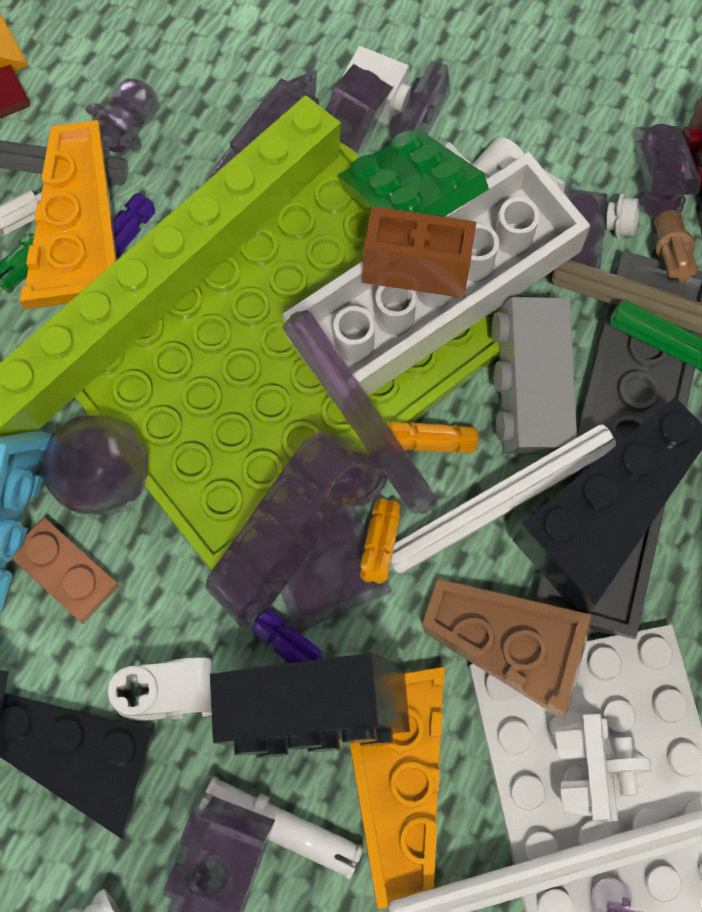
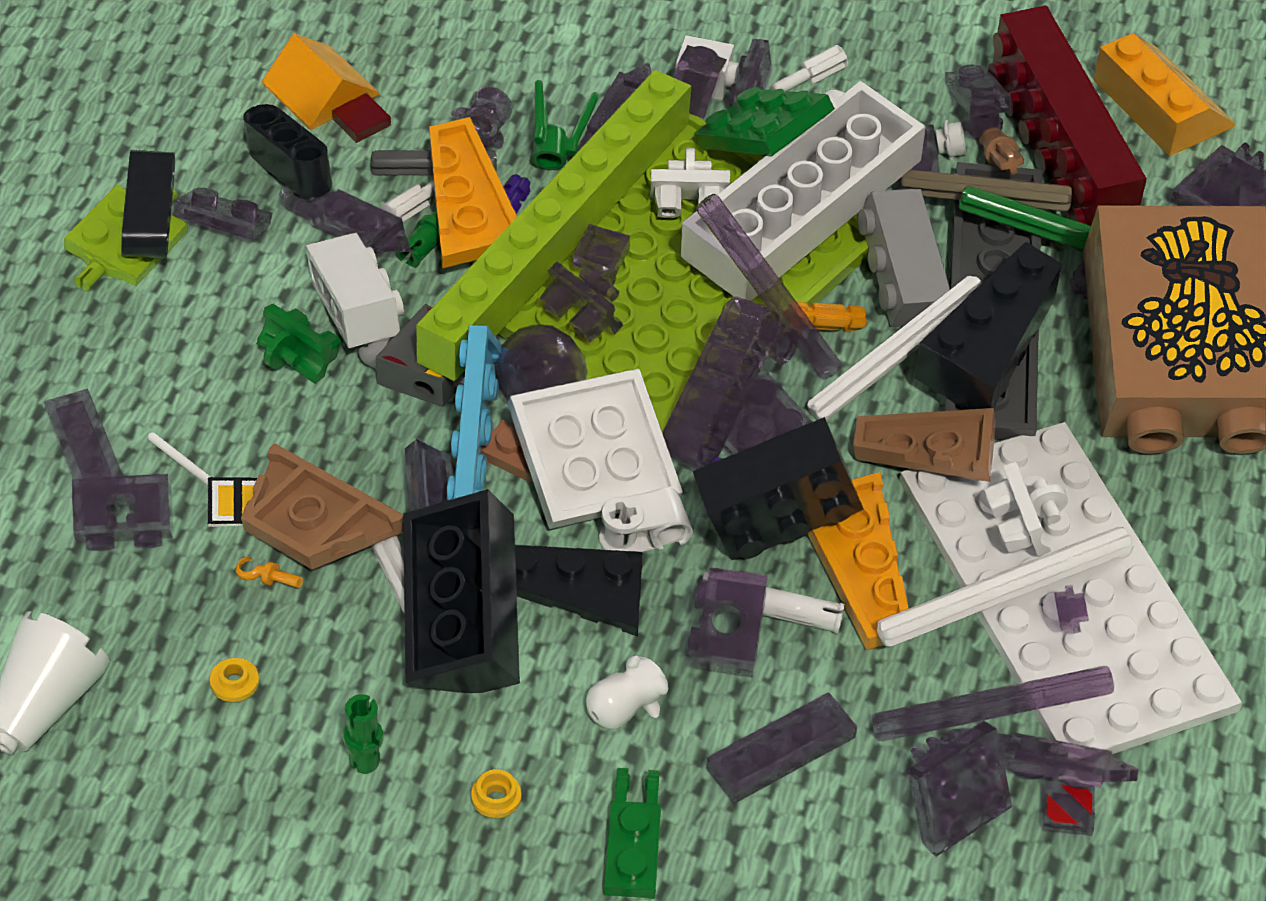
camera: 10 degrees left, 20 degrees down
light orange axle [360,498,401,584] -> none
dark orange hinge [362,206,477,298] -> none
none -> white plate [507,369,683,529]
none -> green plant [532,80,599,170]
none -> hips [540,262,623,343]
none -> plate [573,224,630,278]
none -> white hips [650,148,730,218]
none -> white axle [771,45,848,91]

